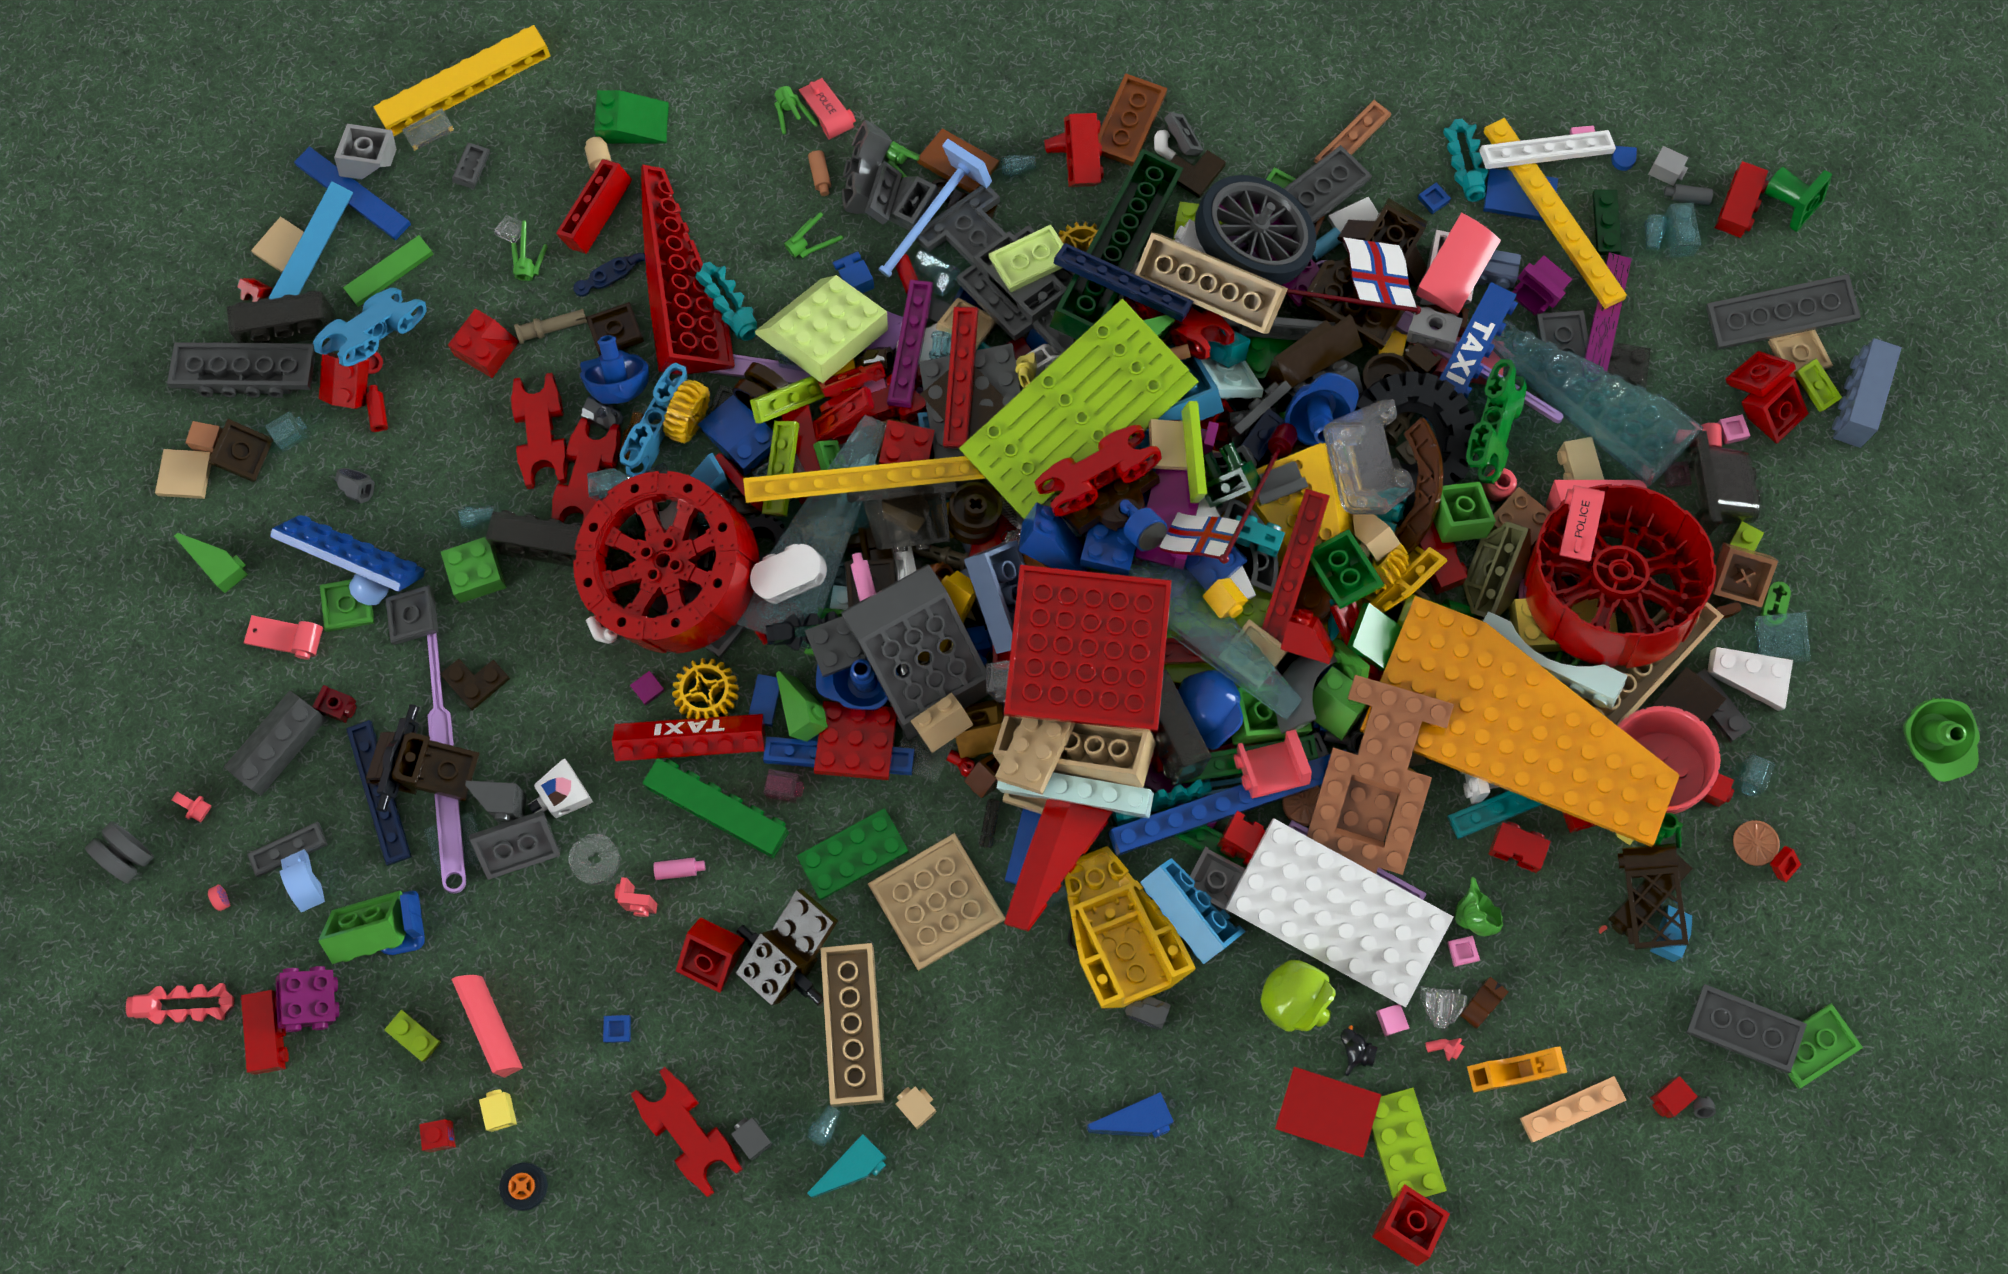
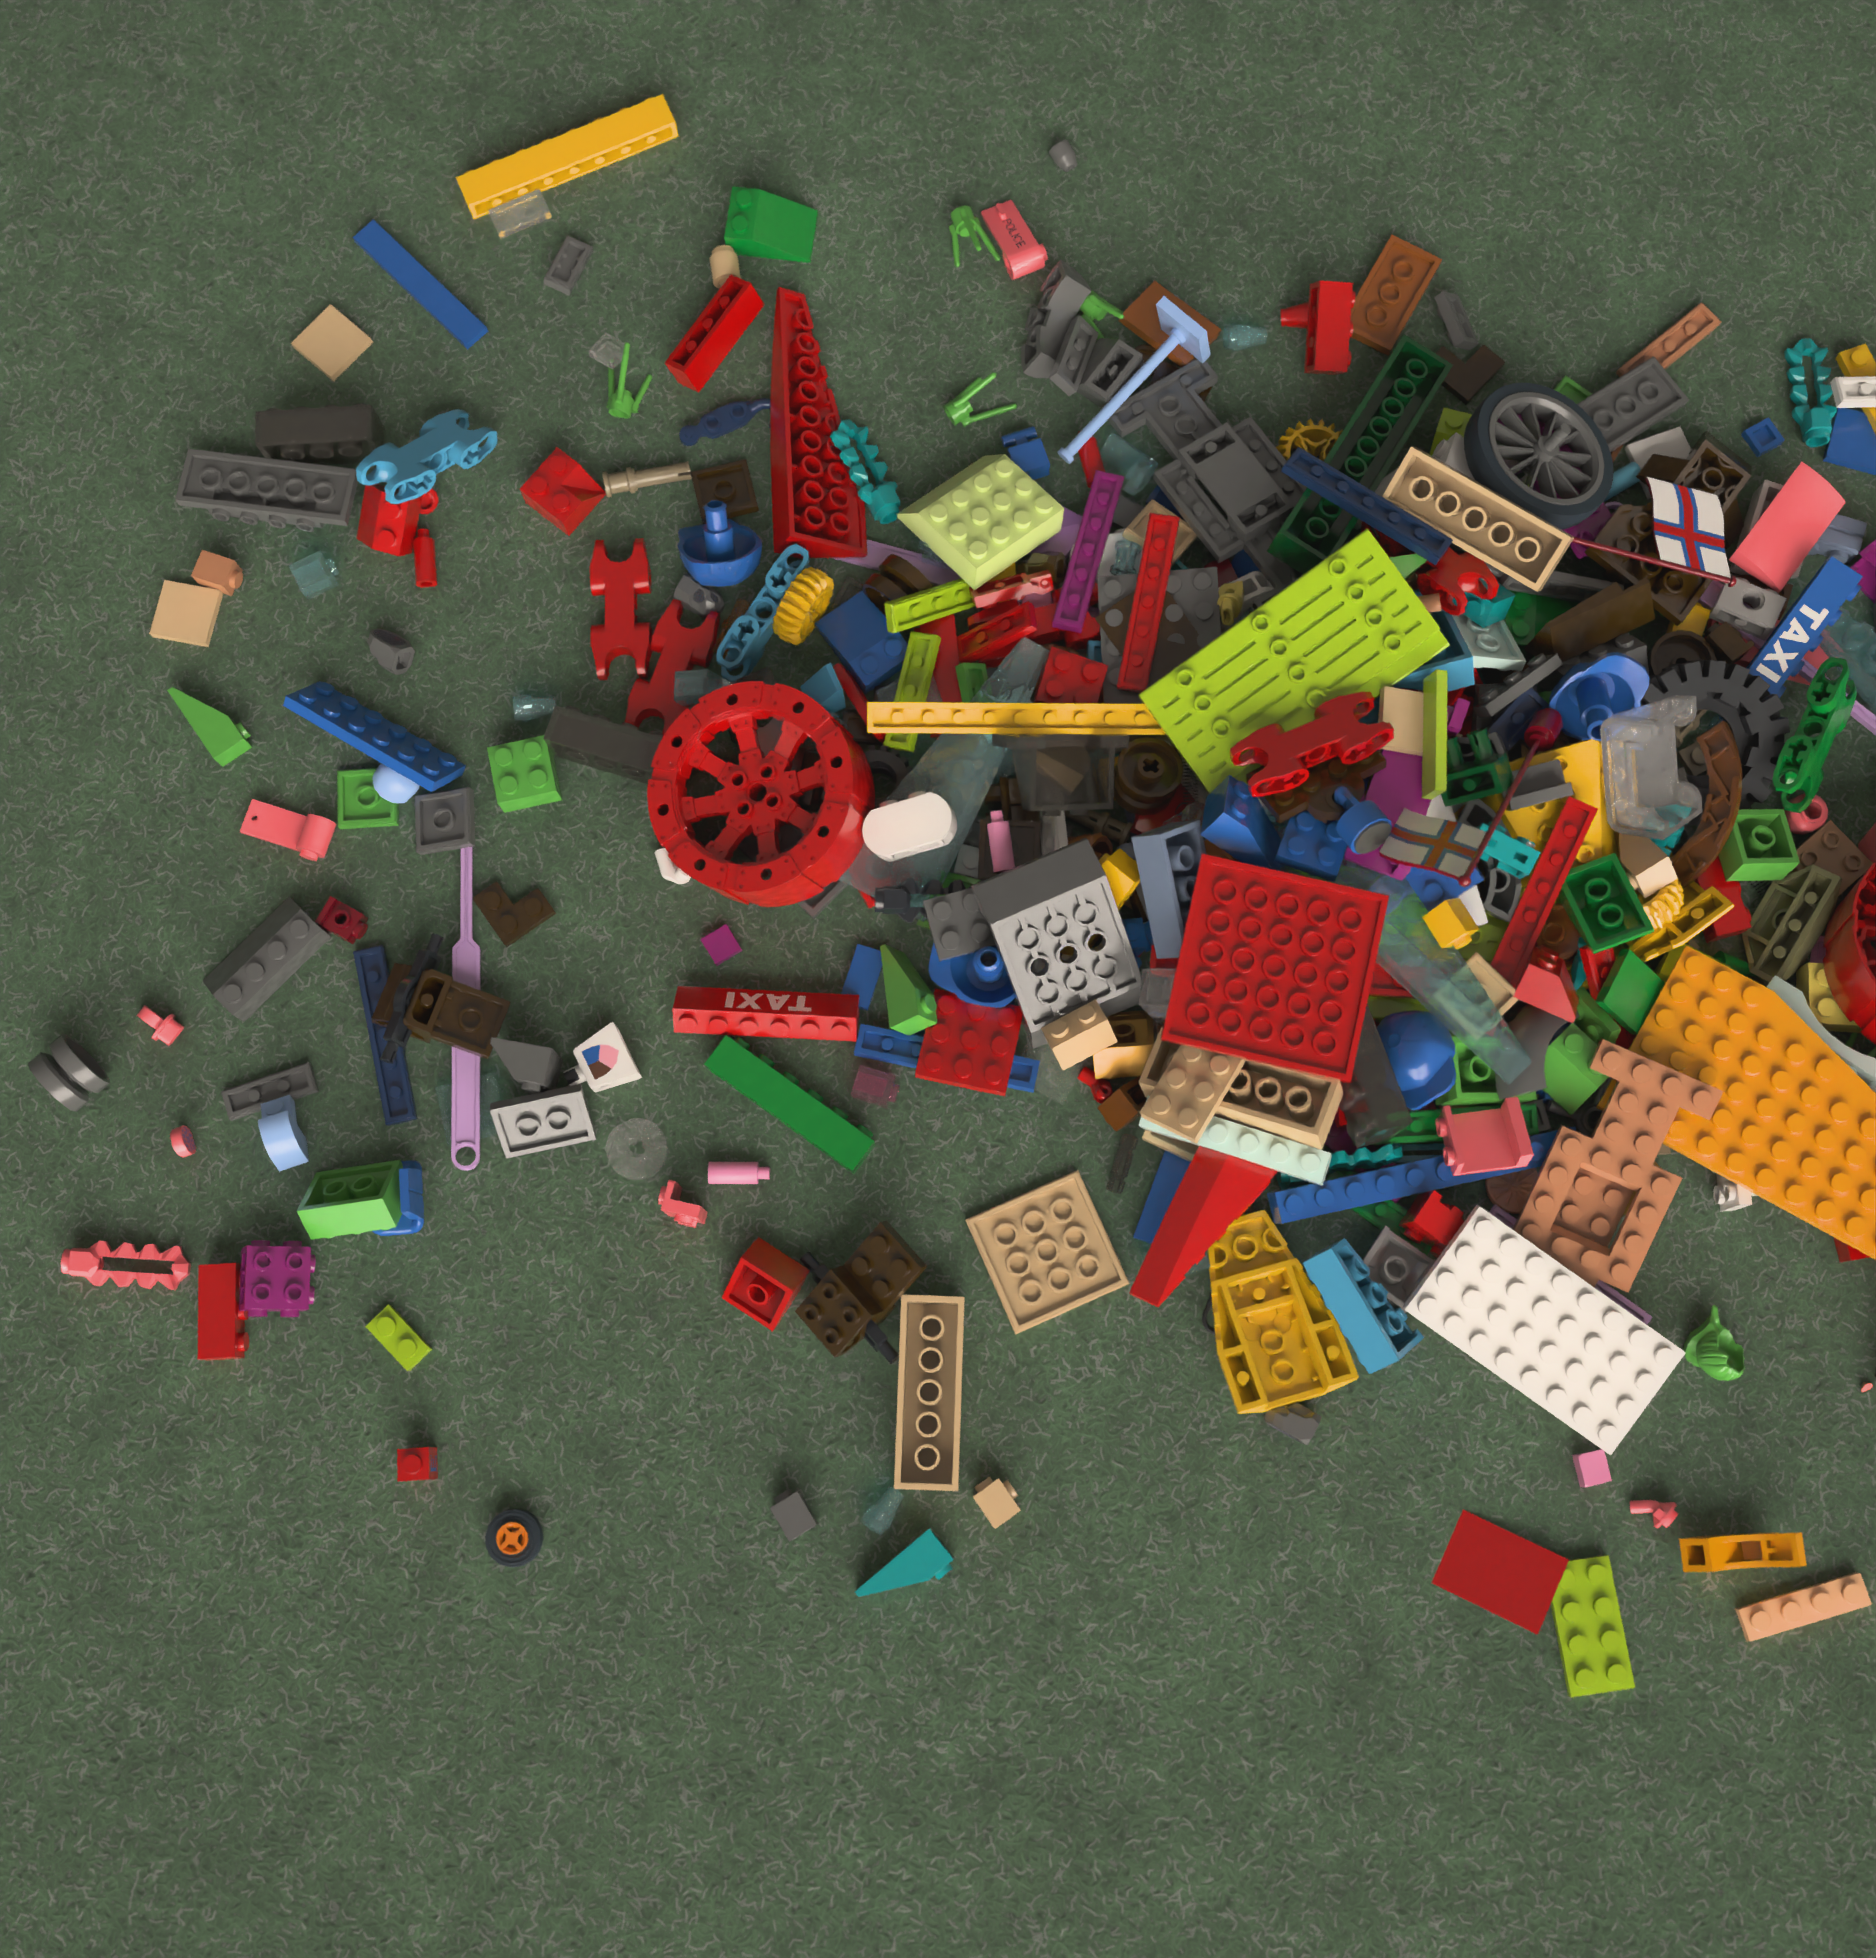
camera: 10 degrees right, 5 degrees up
dark brown plate [208,419,274,482] -> none
red tile [237,278,273,306] -> none
dark azure tile [268,181,353,312] -> none
light grey slope [334,124,397,179] -> none
bright green tile [343,235,434,307] -> none
coral slope [452,975,523,1078] -> none
light yellow brick [479,1089,517,1132] -> none
blue tile [603,1015,631,1043] -> none
red piece [630,1067,743,1197] -> none
yellow gear [672,658,739,720] -> none
green plate [797,808,909,901] -> none
nougat cylinder [808,150,831,196] -> none
yellowish green tile [989,225,1064,293] -> none
blue slope [1087,1092,1174,1138] -> none
white arm [1154,130,1177,161] -> none
lime piece [1260,960,1336,1031] -> none
black animal [1340,1025,1378,1076] -> none
red slope [1372,1184,1450,1266] -> none
clear brick [1420,986,1467,1028] -> none
teal tile [1447,791,1543,839] -> none
bright pink tile [1447,936,1480,967] -> none
reddish brown leg [1460,977,1509,1029] -> none
red brick [1488,822,1551,873] -> none
none -> dark grey hose [1049,140,1077,173]

